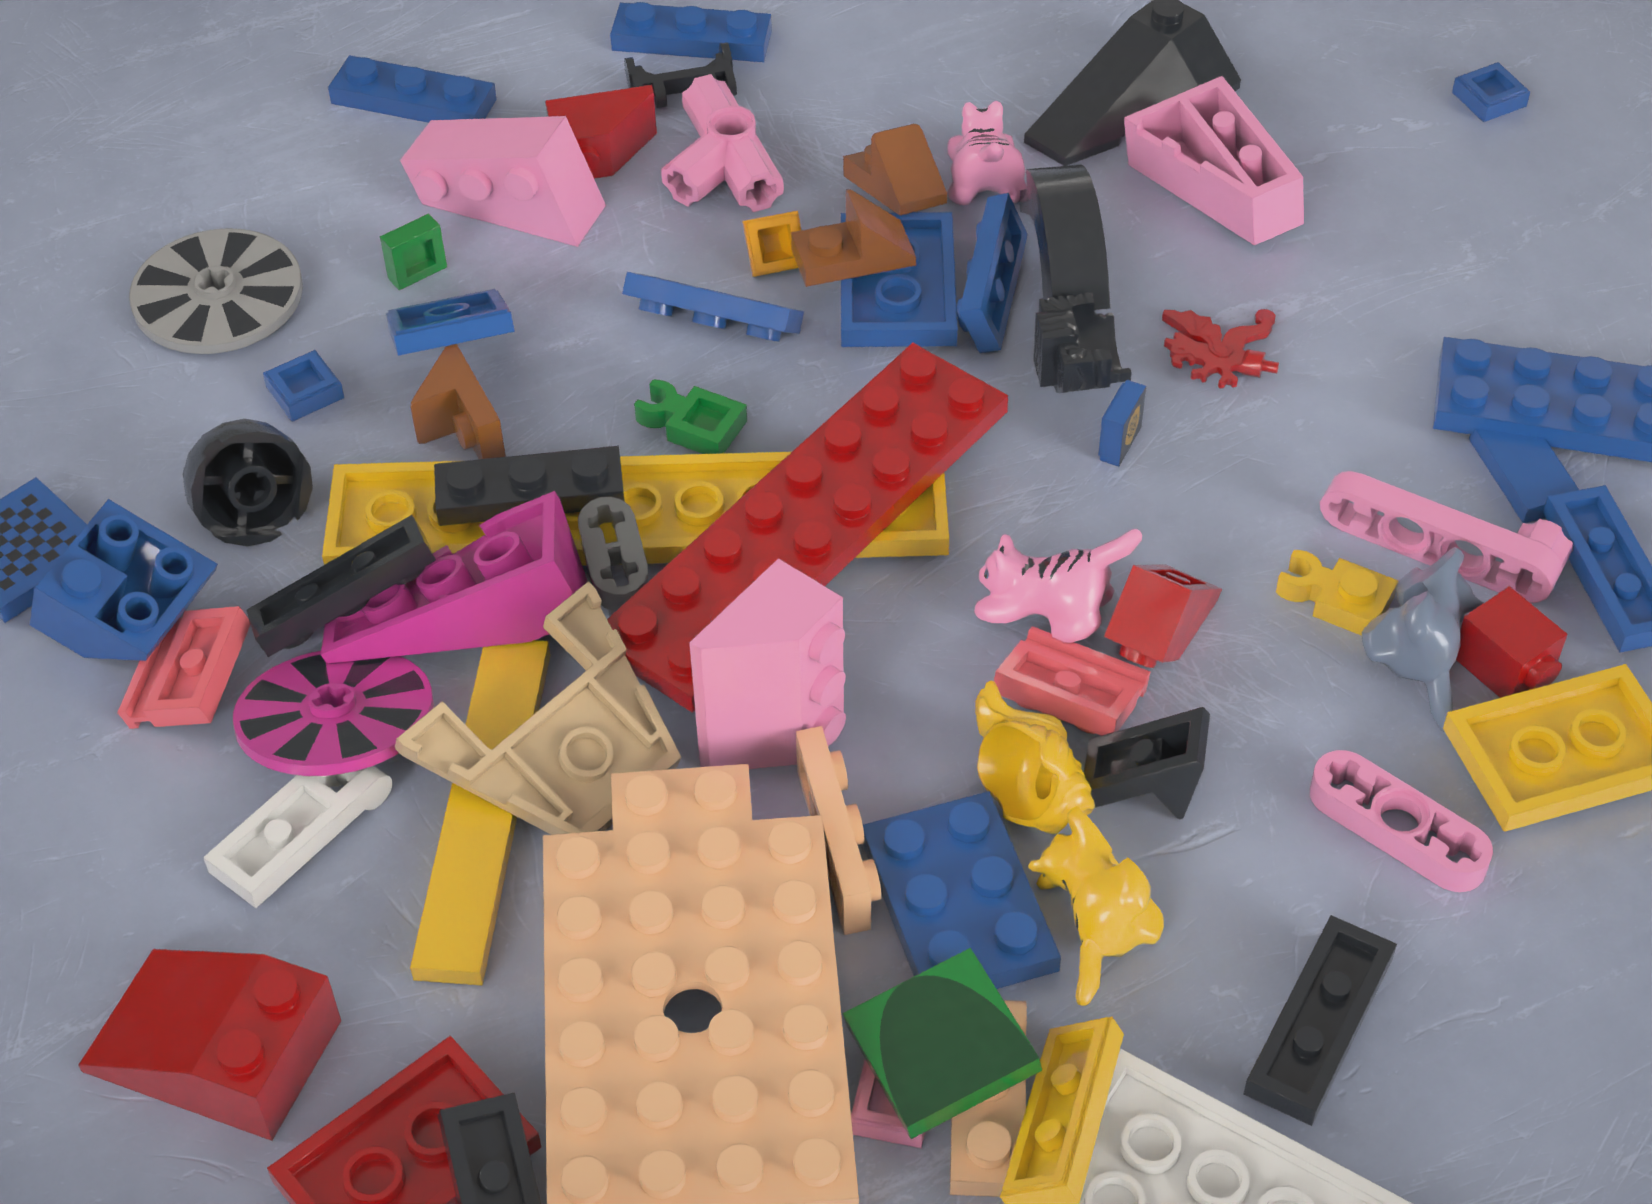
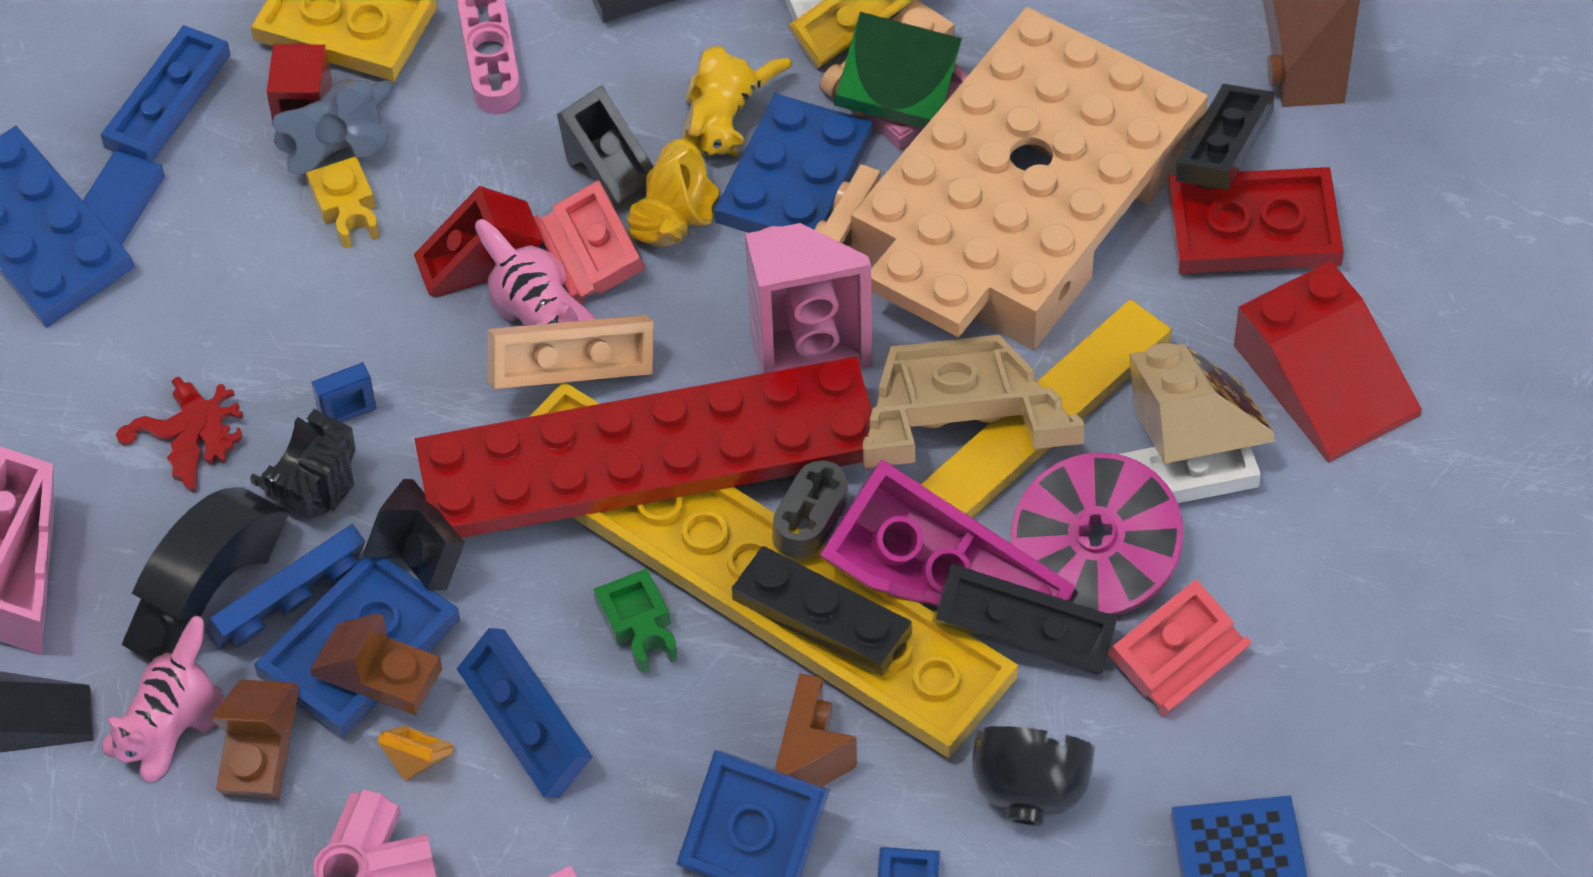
camera: 140 degrees left, 5 degrees up
blue slope [29,499,218,661] -> none
bright pink beam [1320,471,1573,603] -> none
none -> black slope [363,479,465,590]
none -> light nougat plate [487,315,654,389]
none -> tan slope [1129,343,1275,464]

